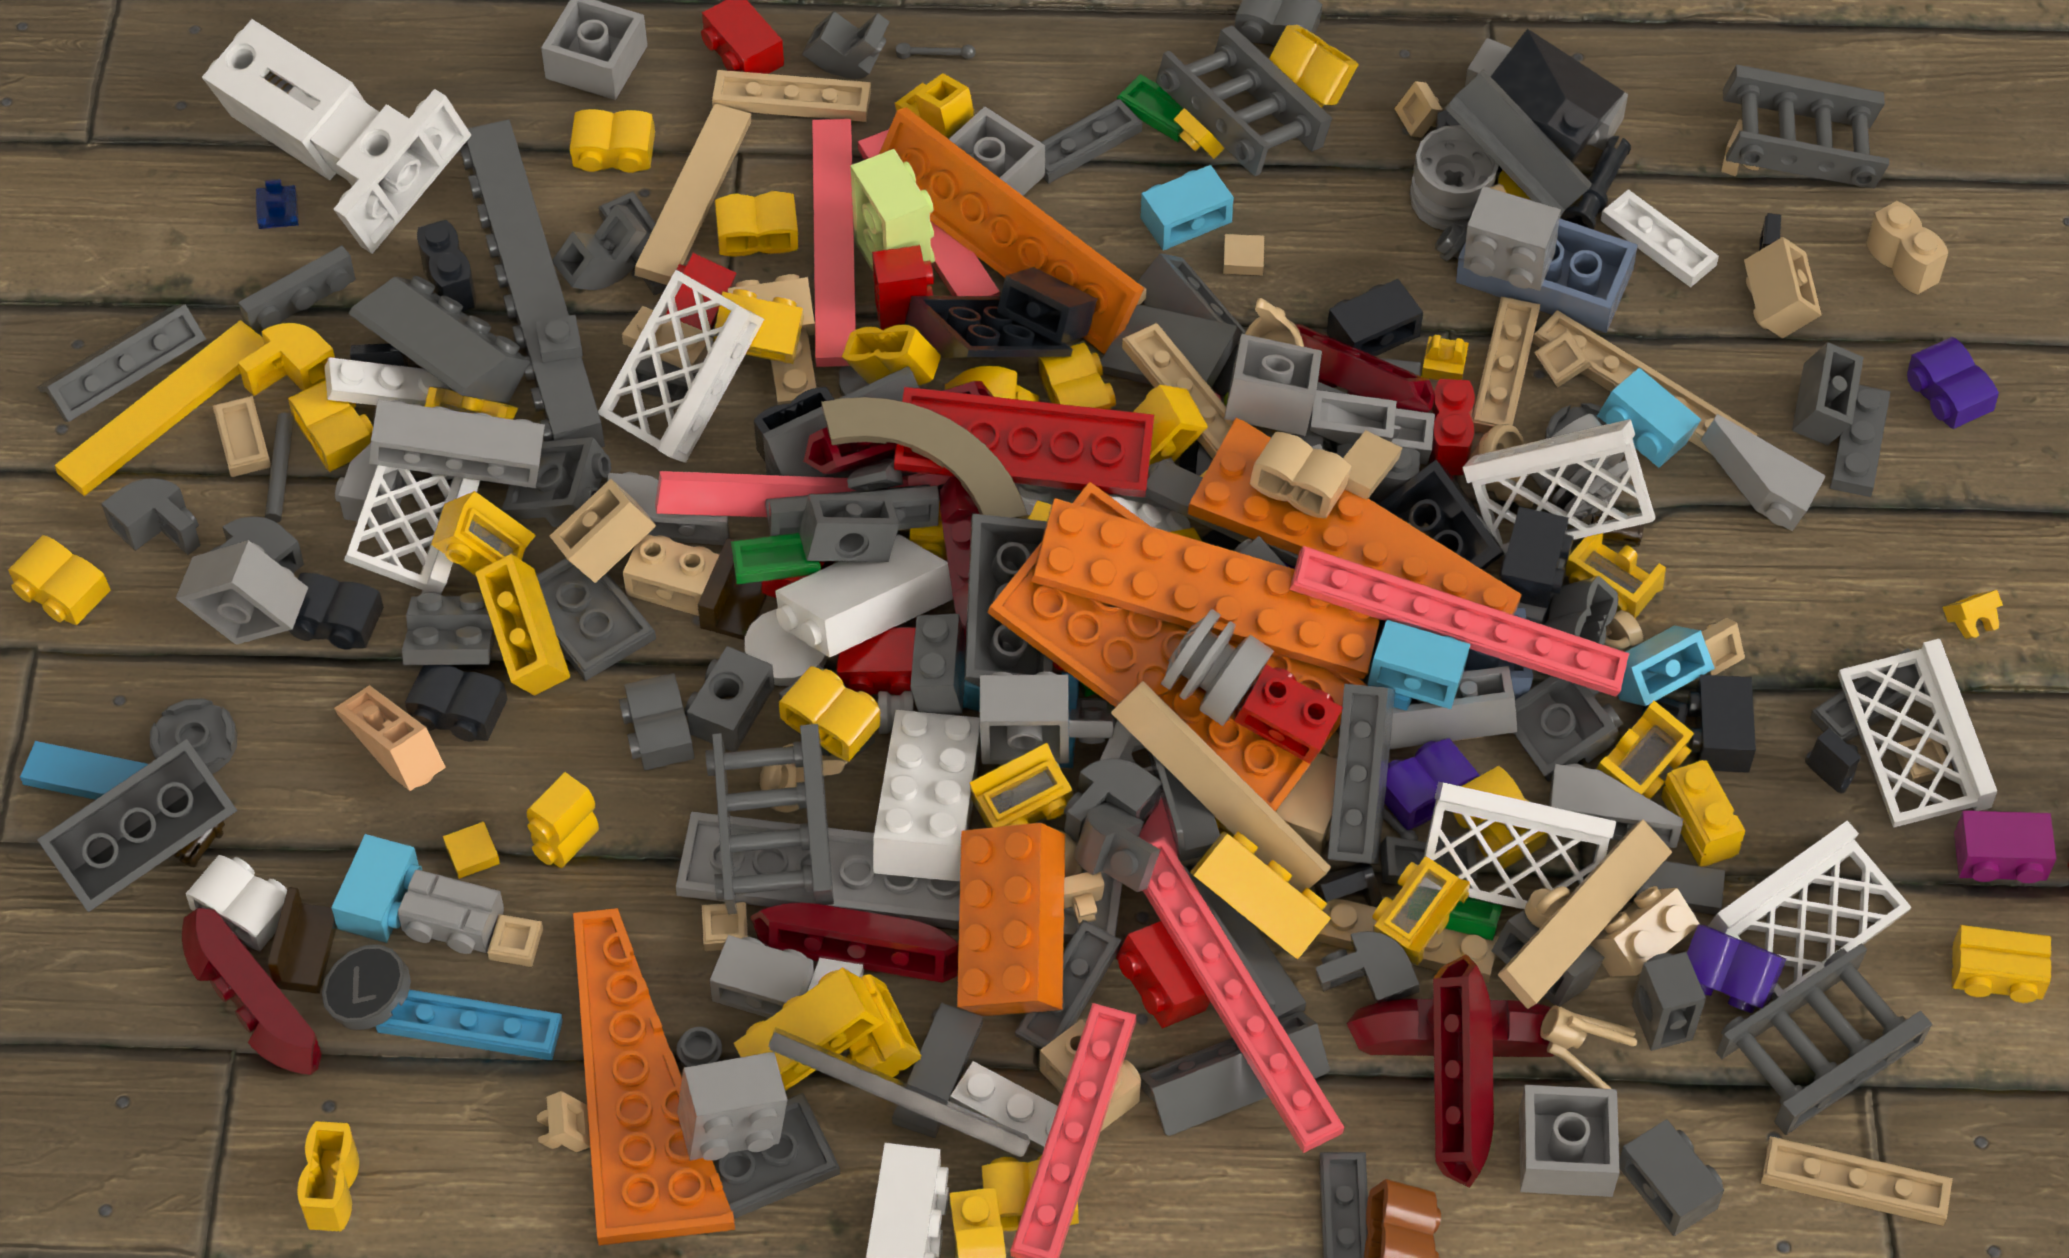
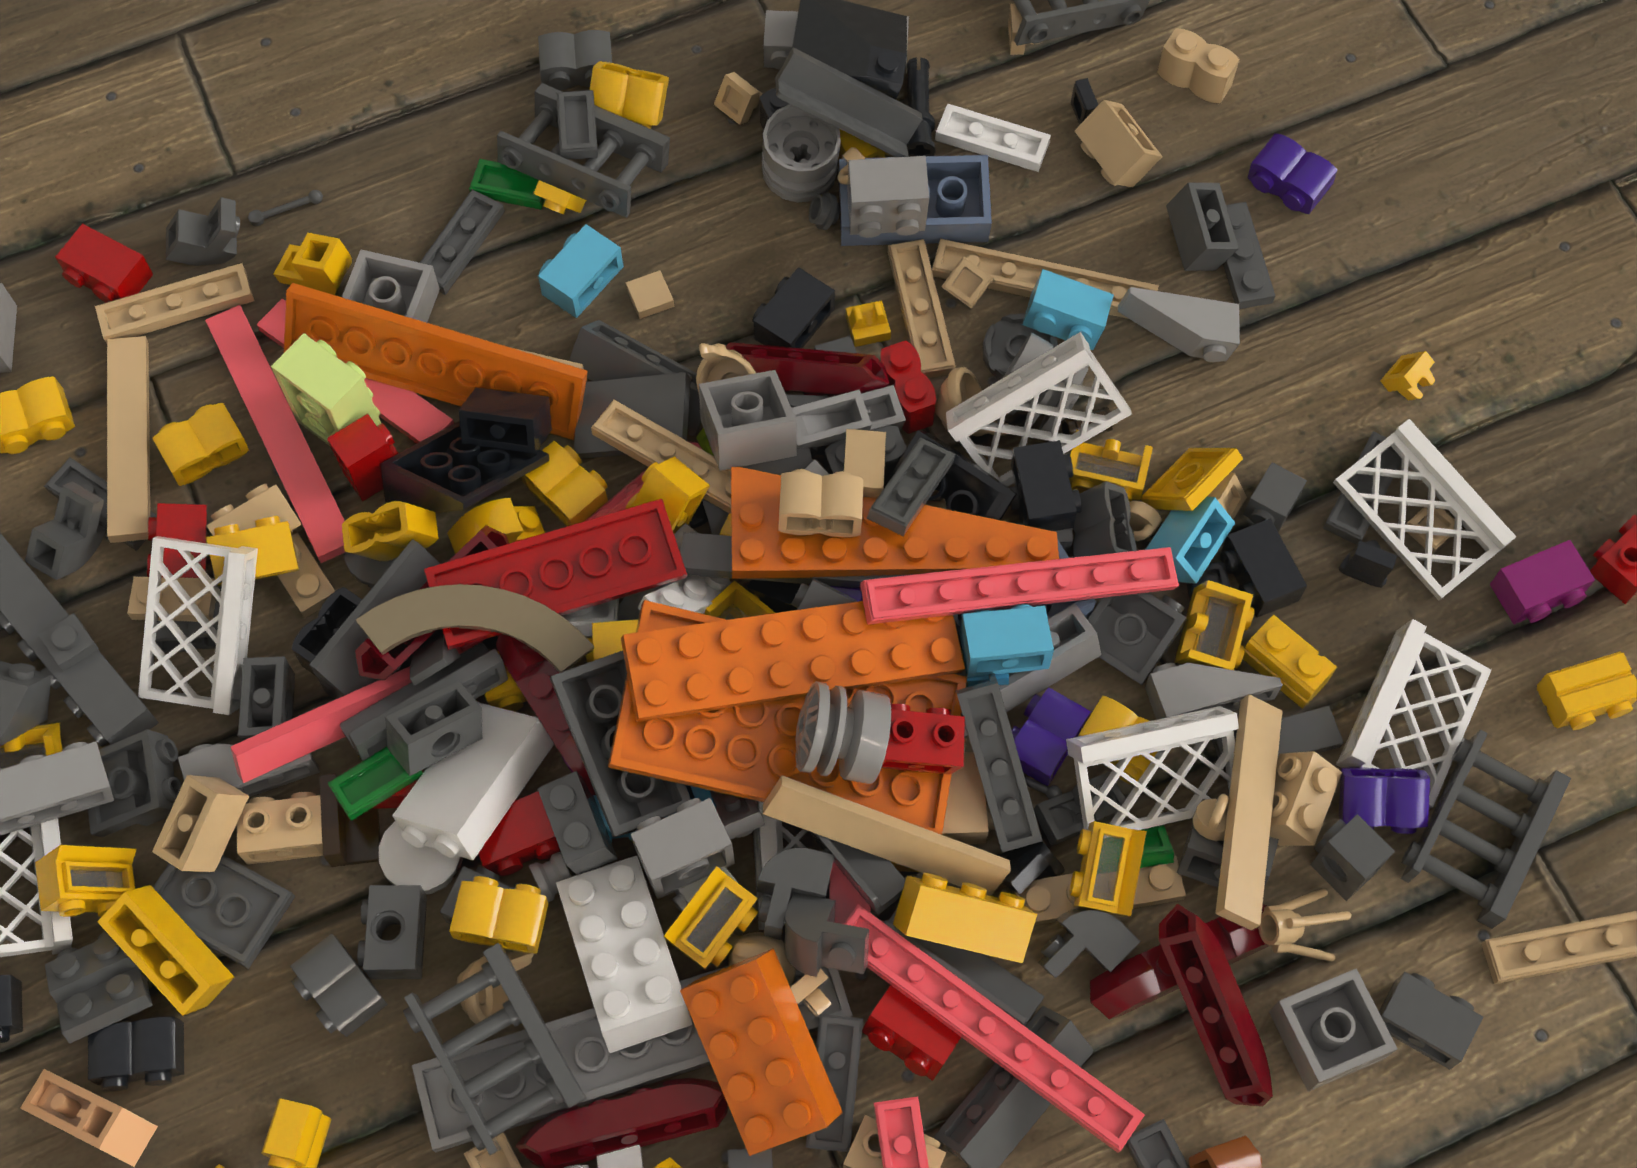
camera: 25 degrees left, 10 degrees up
none -> dark grey brick [238,656,295,741]
none -> dark grey tile [556,90,598,159]
none -> dark grey tile [867,437,956,536]
none -> yellow tile [1141,448,1243,511]
none -> dark grey brick [1243,462,1307,532]

